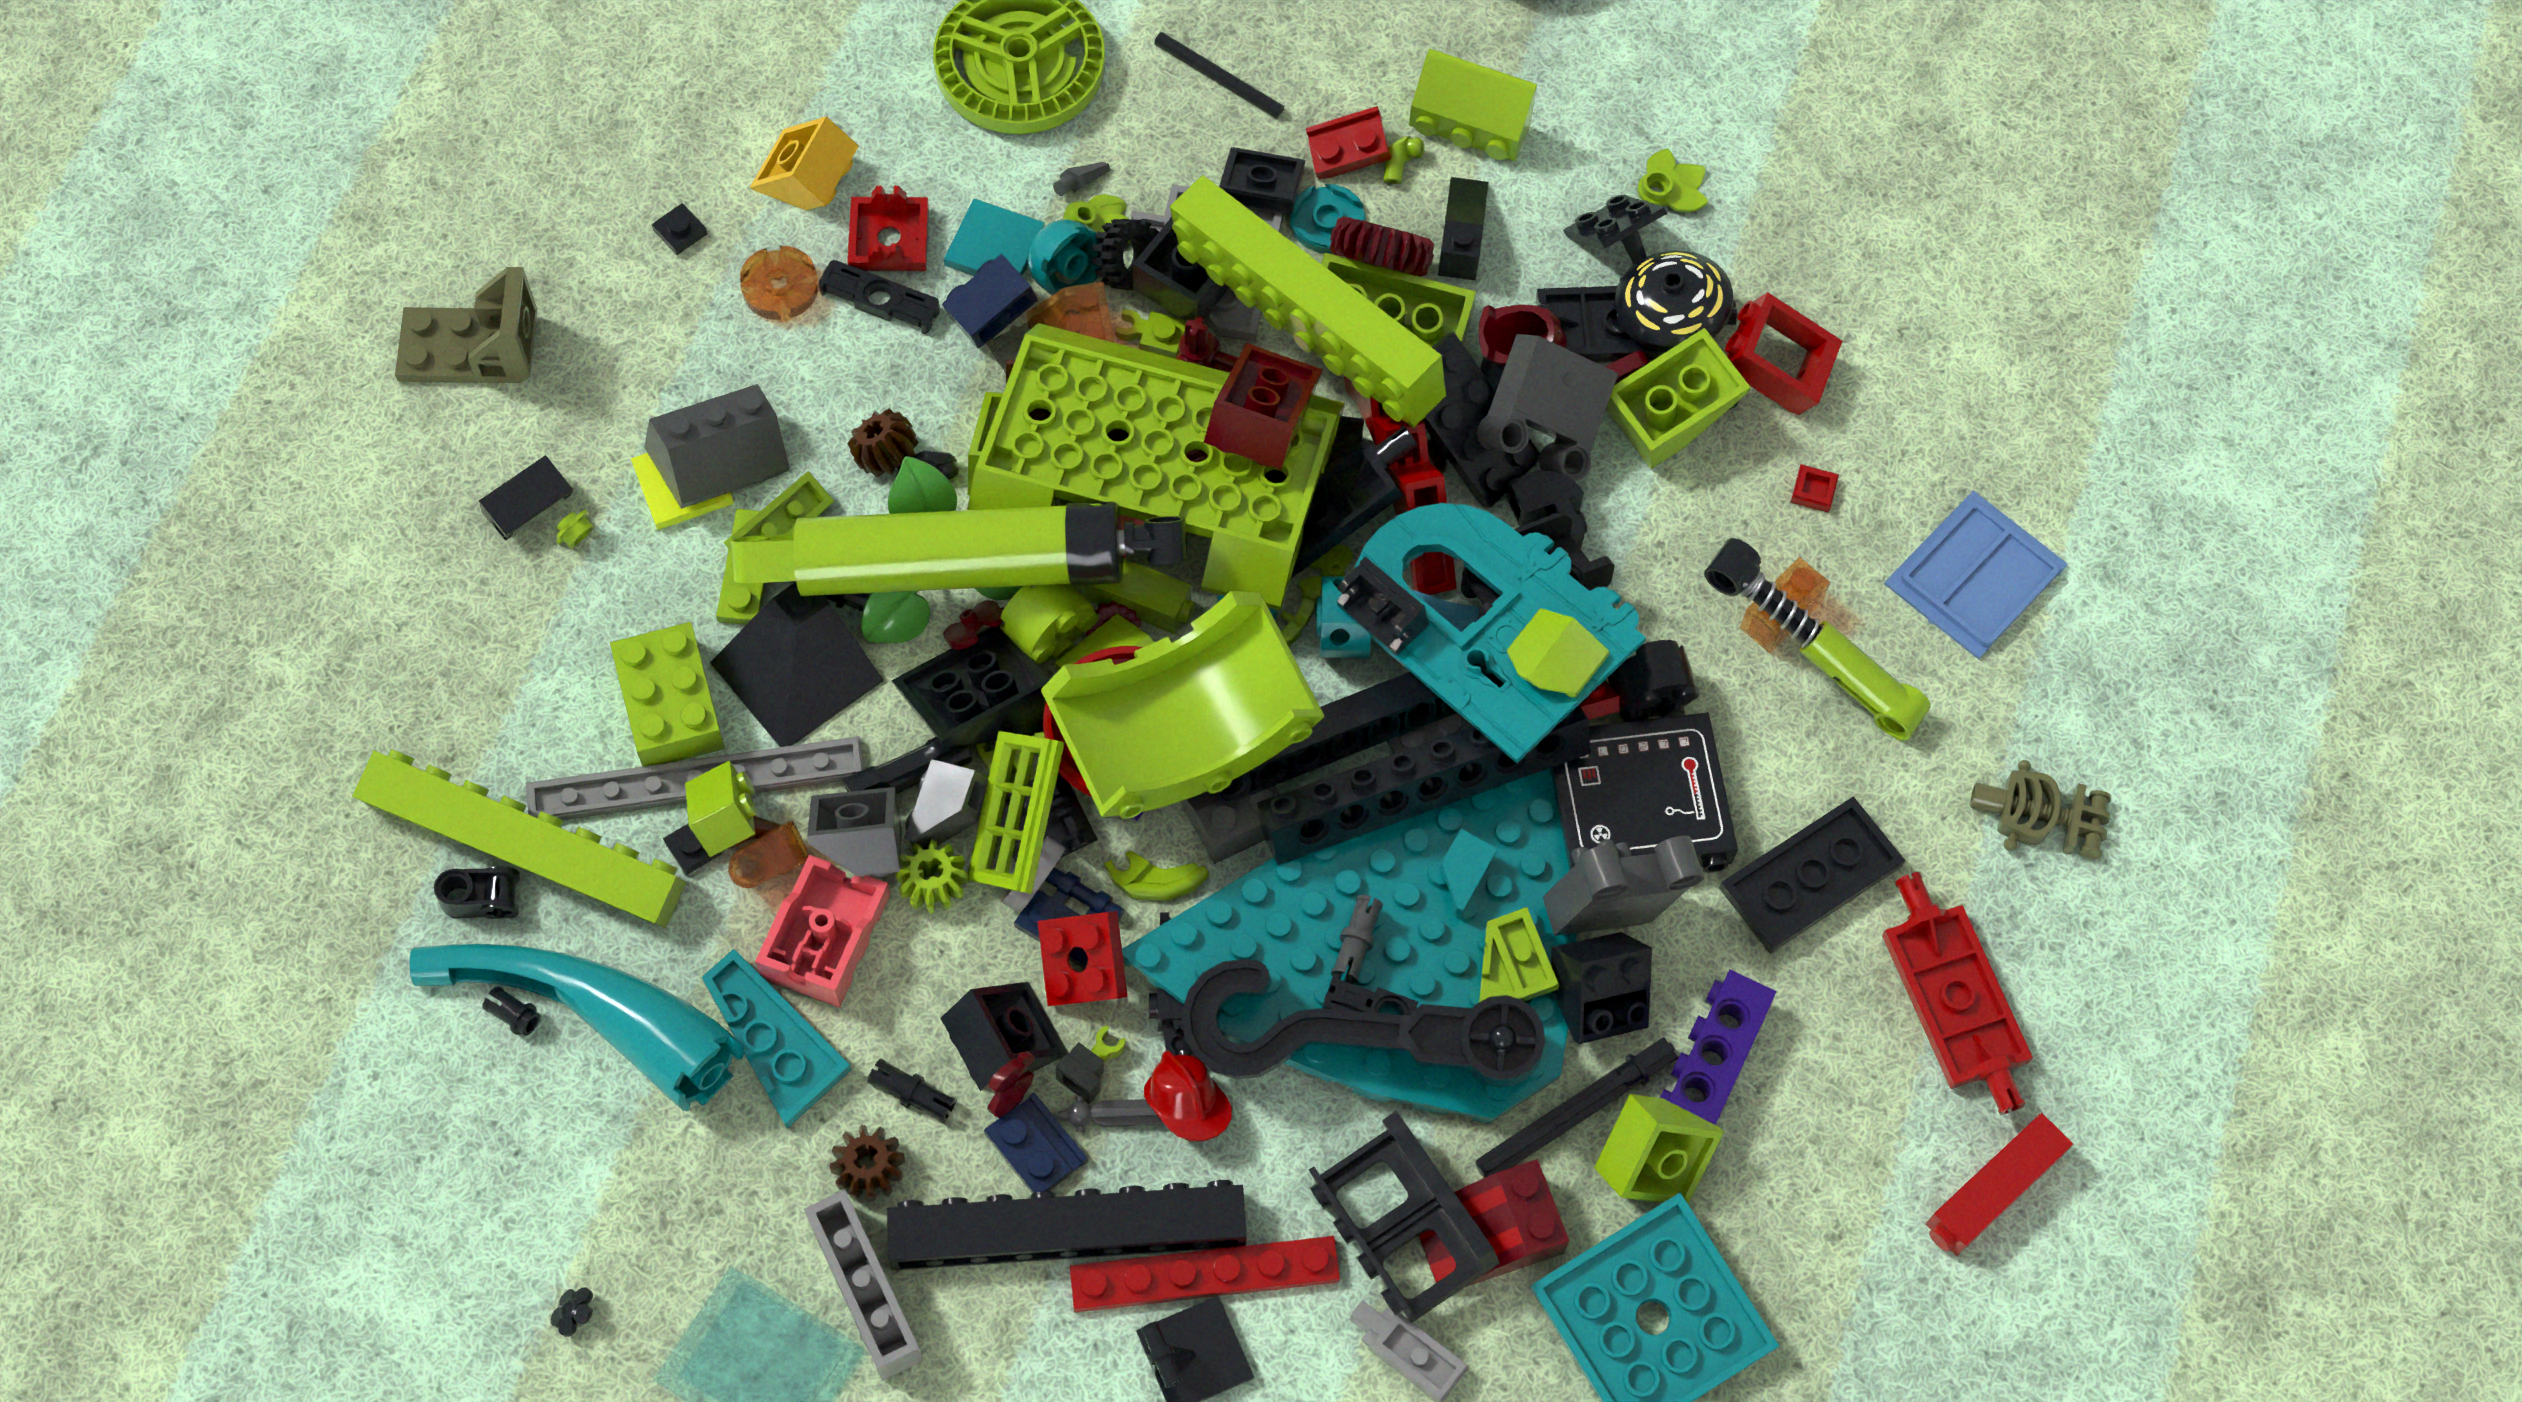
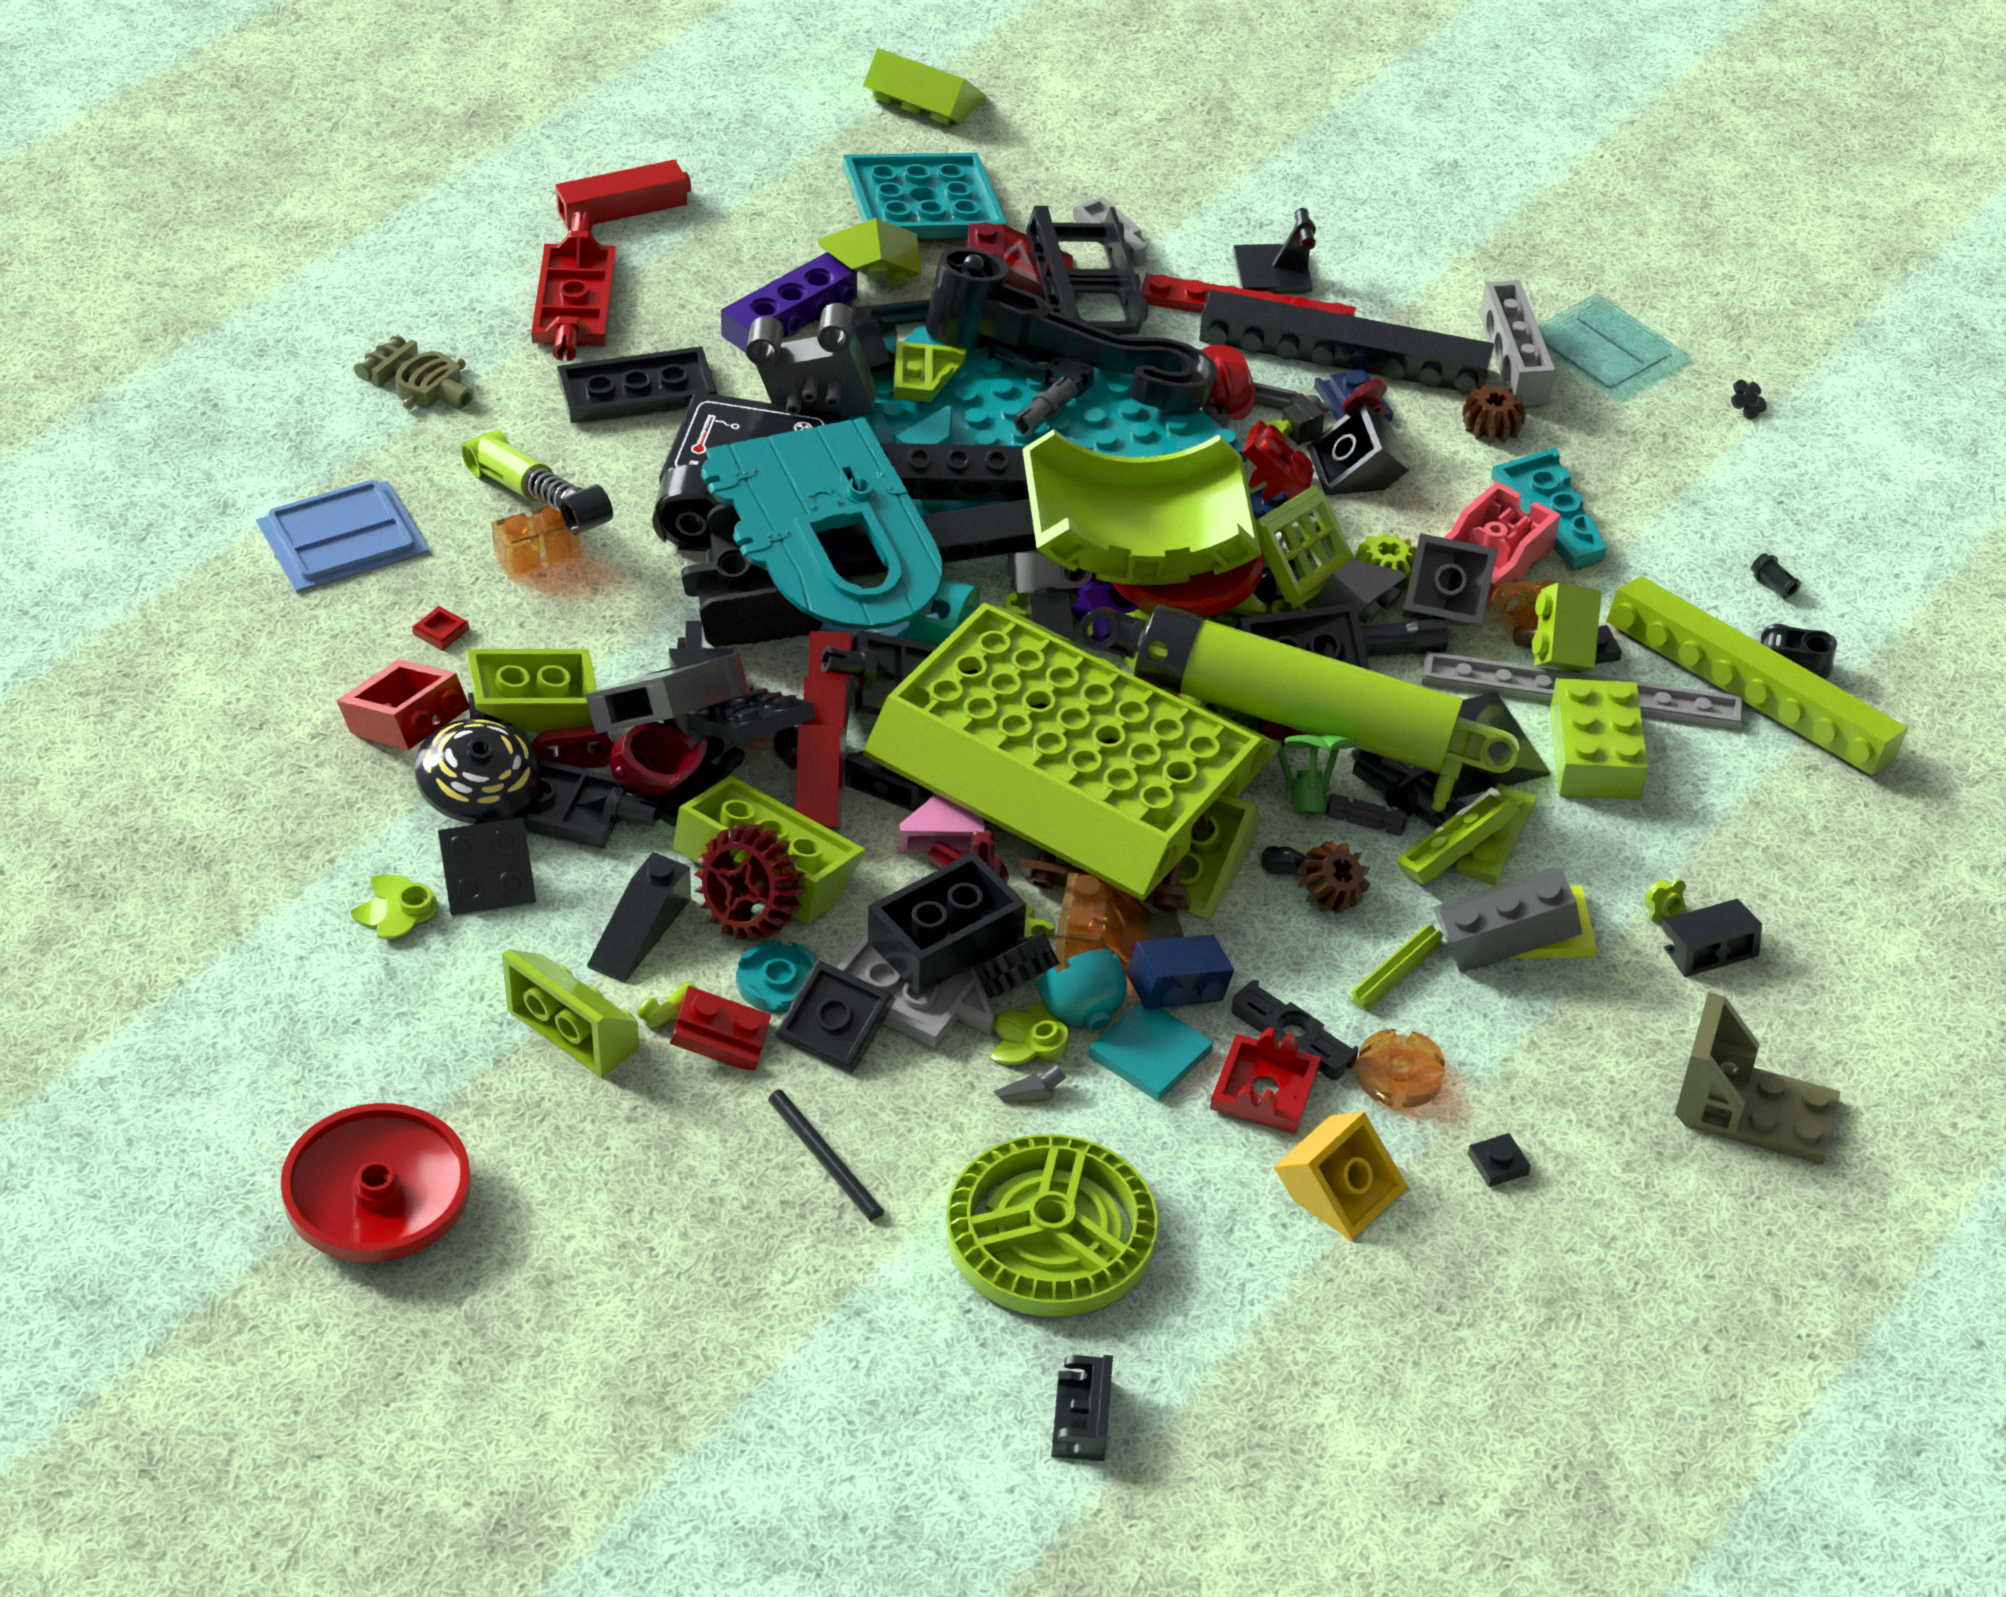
camera: 160 degrees left, 20 degrees down
teal brick [409,944,744,1112] -> none
black pin [867,1058,957,1124] -> none
lime brick [1169,175,1446,428] -> none
dark red slope [1203,343,1323,470] -> none
black hinge [1337,557,1429,656] -> none
lime slope [1507,608,1610,697] -> none
none -> lime axle [1350,925,1443,1011]

